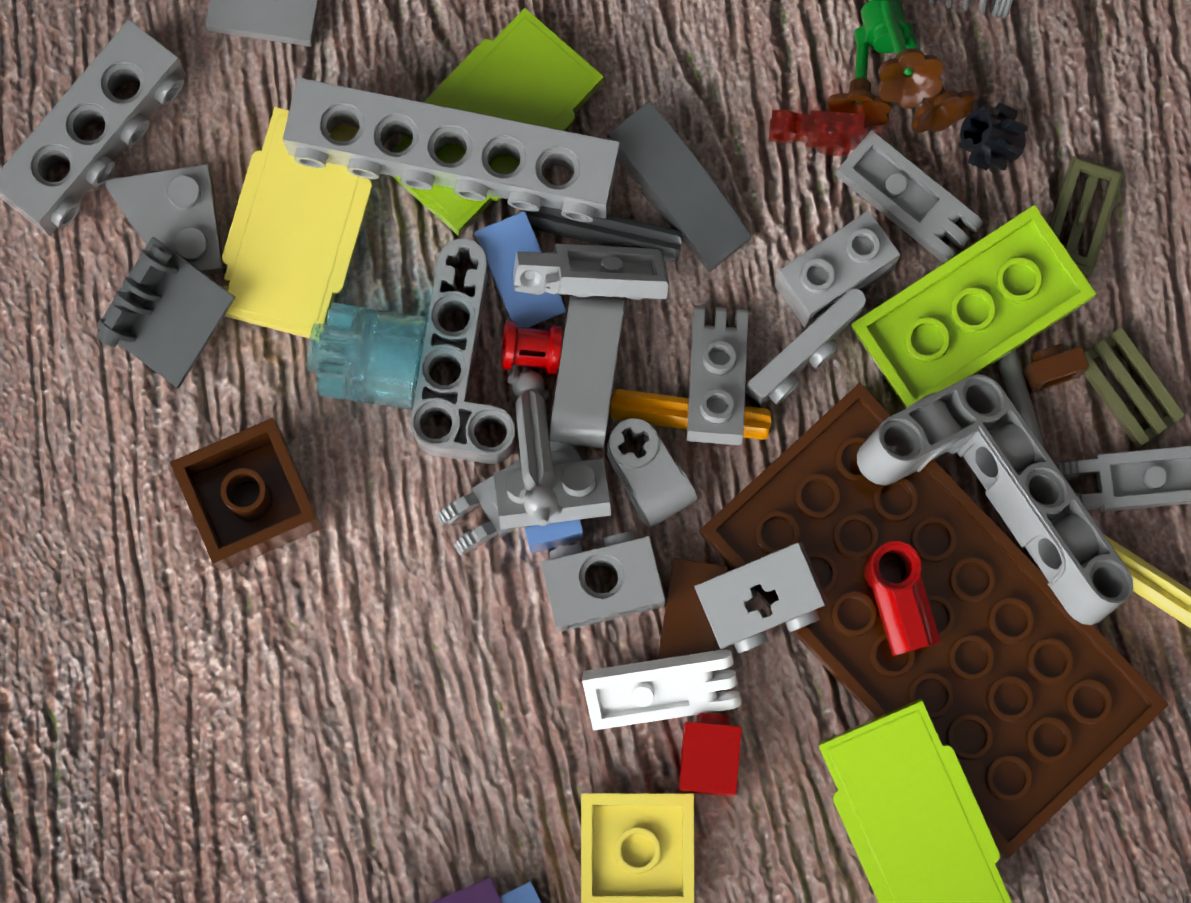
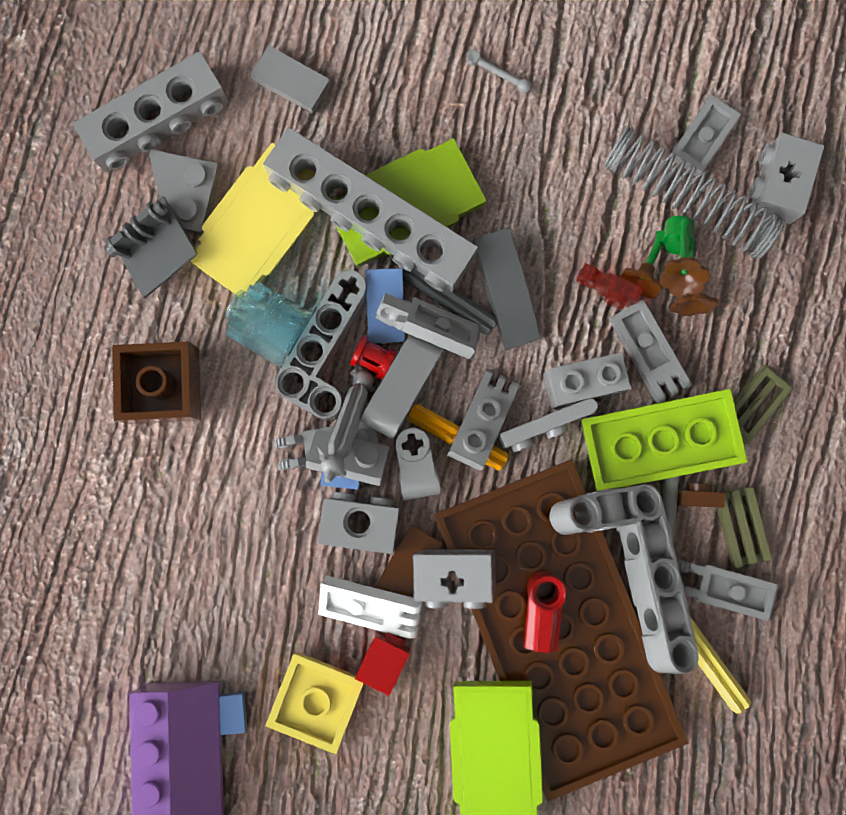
camera: 20 degrees right, 5 degrees up
black gear [959,103,1028,171] -> none

